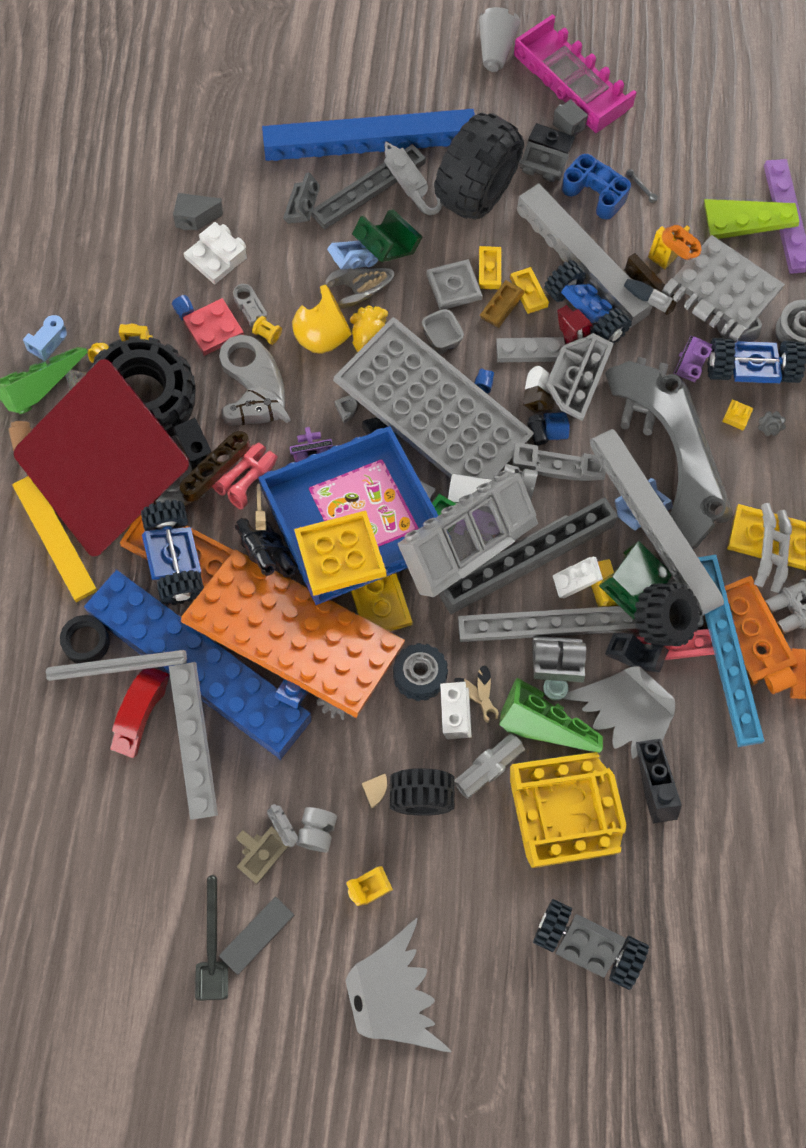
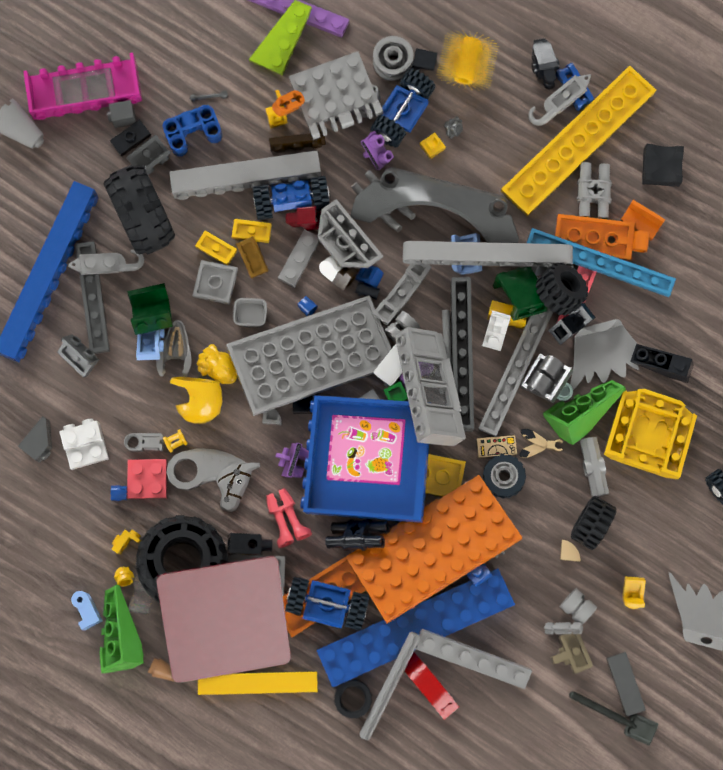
camera: 55 degrees left, 10 degrees up
dark brown beam [179,431,251,502] -> none
tan piece [255,484,266,530] -> none
yellow plate [294,510,387,596] -> none
white hinge [440,682,472,739] -> none
piece [624,279,673,312] -> none
light grey piece [754,503,792,593] -> none
none -> tan tile [476,435,517,458]

